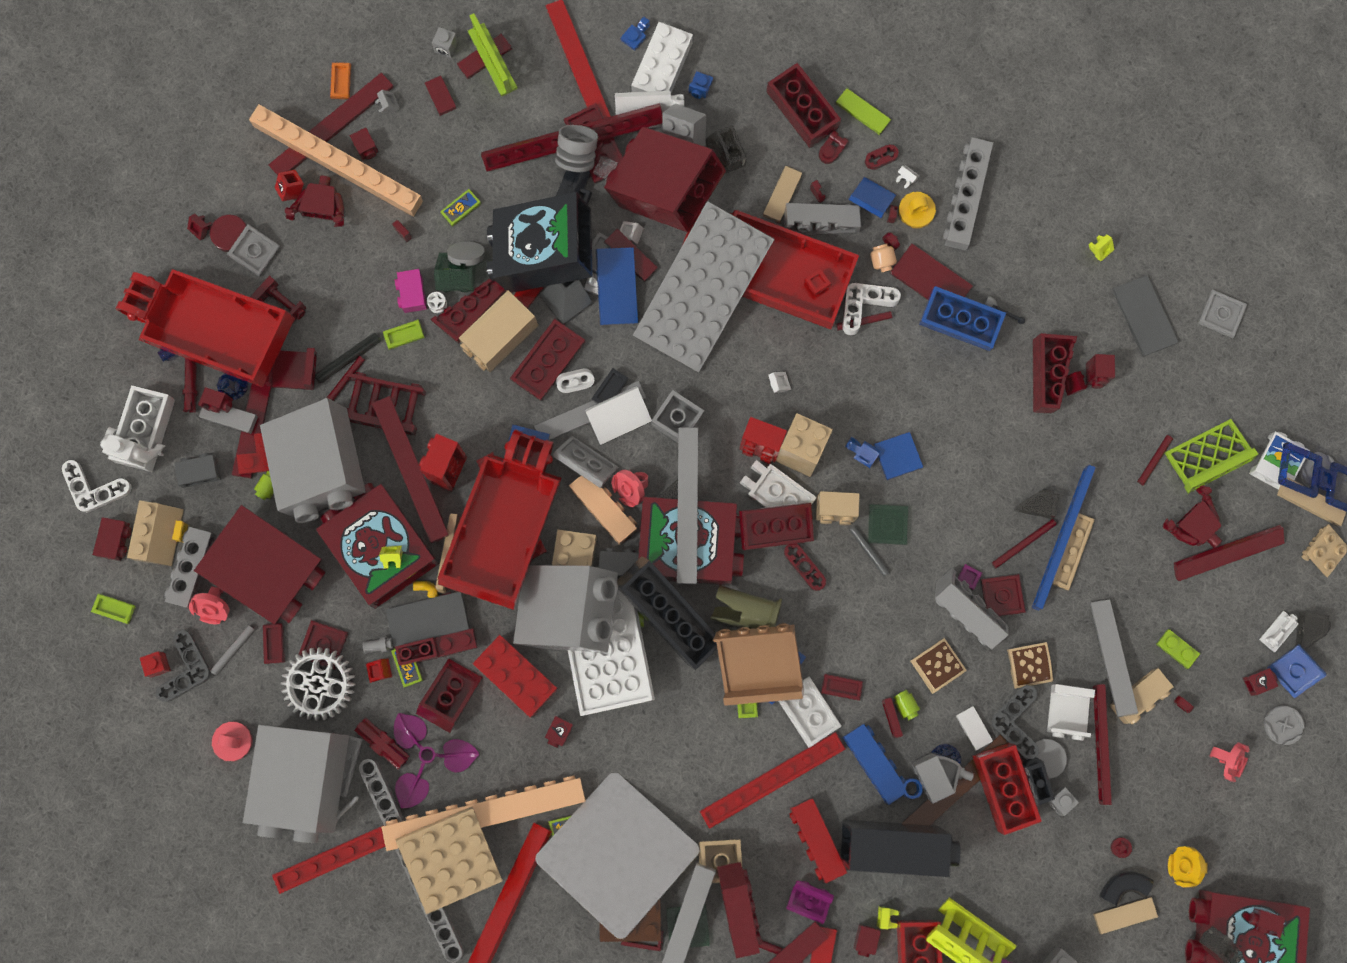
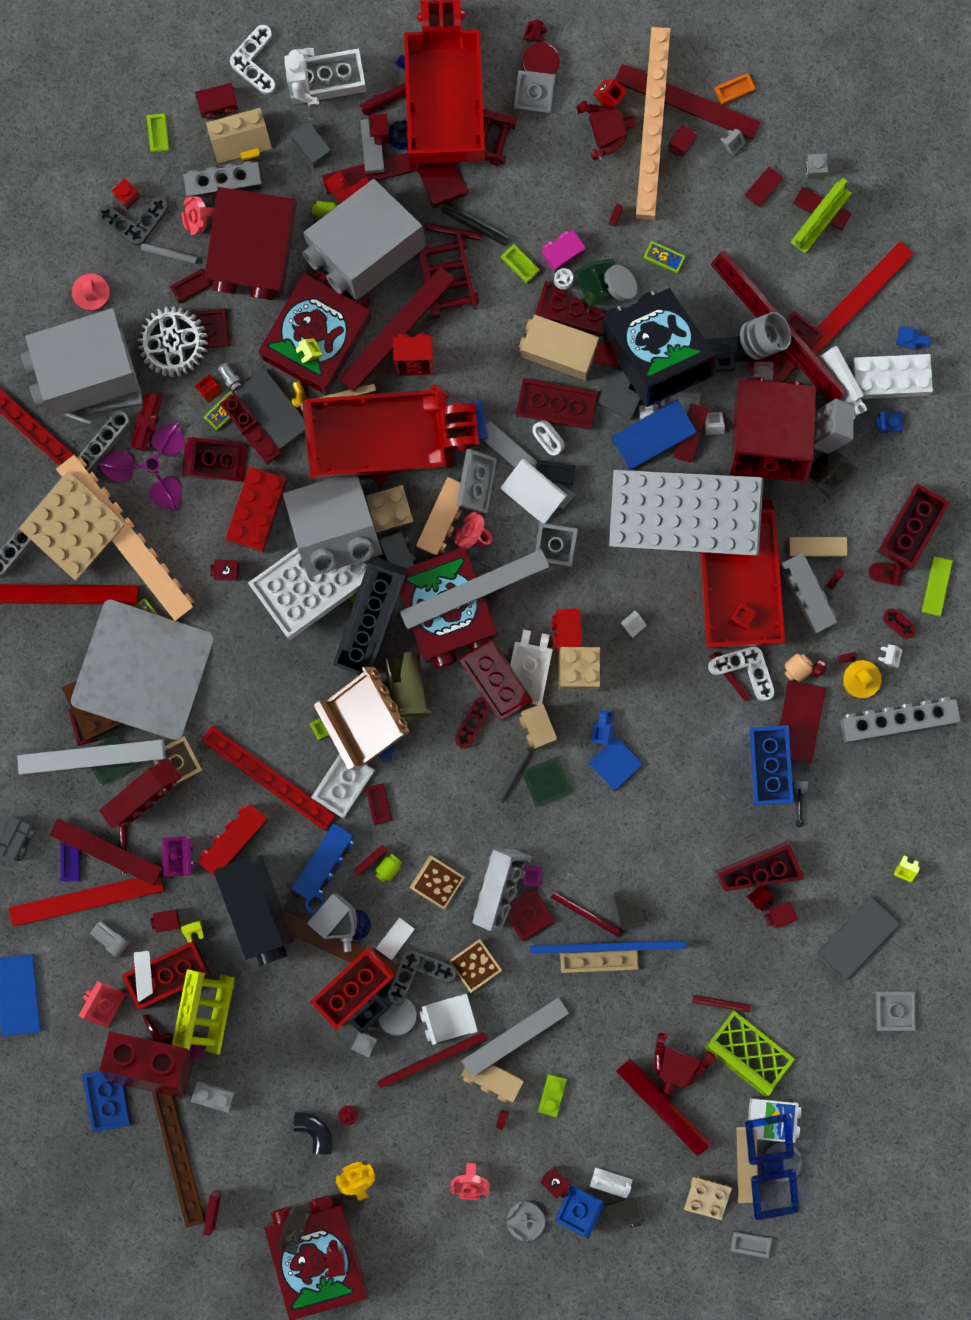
camera: 70 degrees right, 5 degrees up
blue tile [849,177,896,218] -> none
tan tile [1094,897,1158,934] -> none

